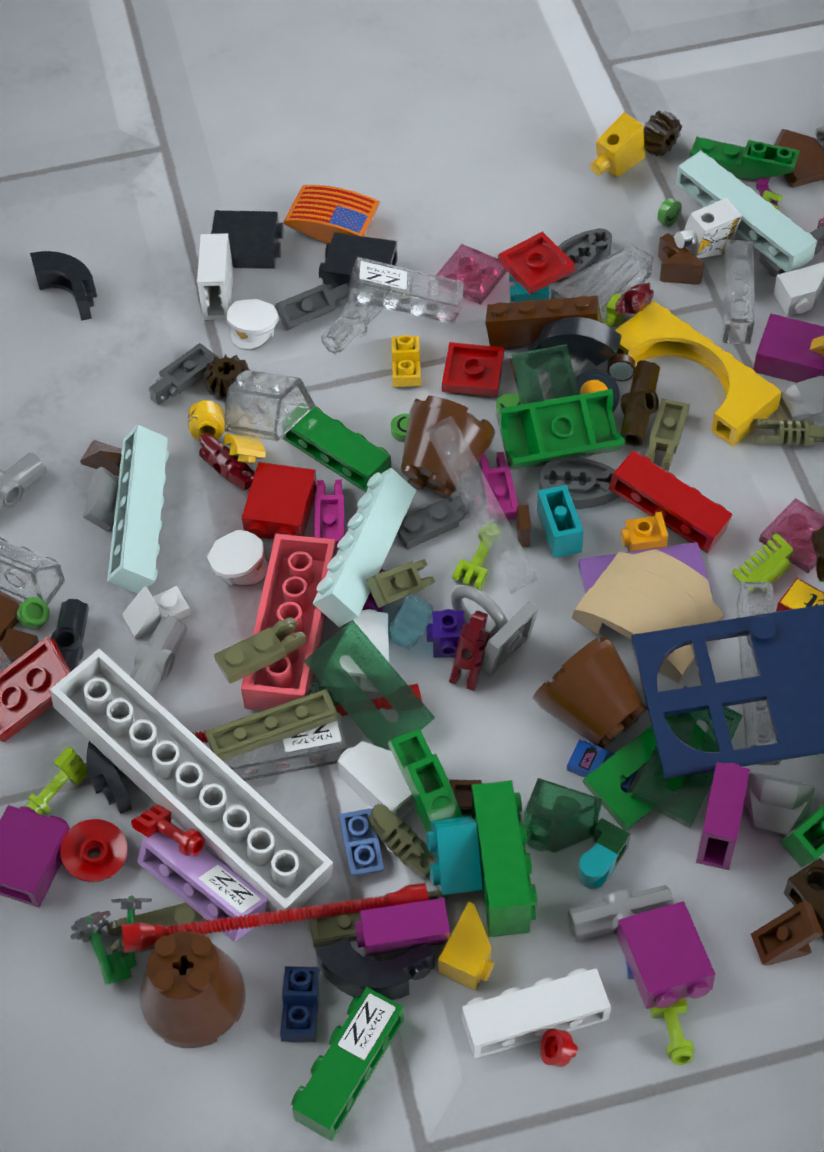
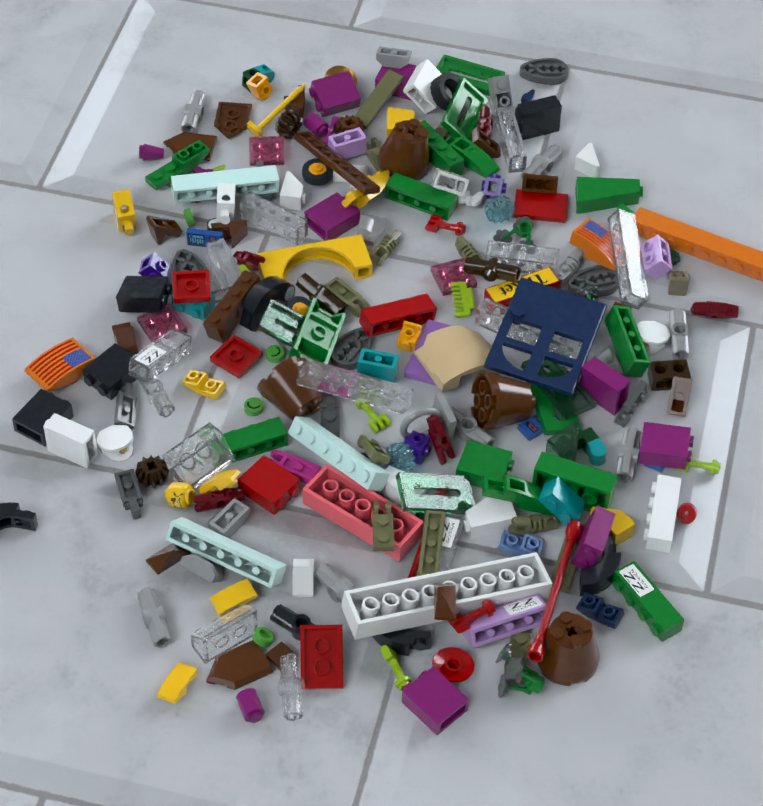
camera: 65 degrees left, 5 degrees down
white hat [207,530,268,585] -> none
dark brown gear [644,110,682,156] -> none
none -> reddish brown slope [112,322,138,355]
none -> black brick [116,276,172,313]
none -> dark purple brick [138,252,170,277]
none -> magenta cone [139,144,164,161]
none -> reddish brown slope [146,216,183,245]
none -> tile [186,228,224,249]
none -> light grey slope [208,498,250,537]
none -> yellow slope [210,578,258,617]
none -> reddish brown slope [434,583,456,621]
none -> light grey piece [450,407,495,446]
none -> green brick [455,440,515,488]
none -> dark grey hinge [614,380,648,428]

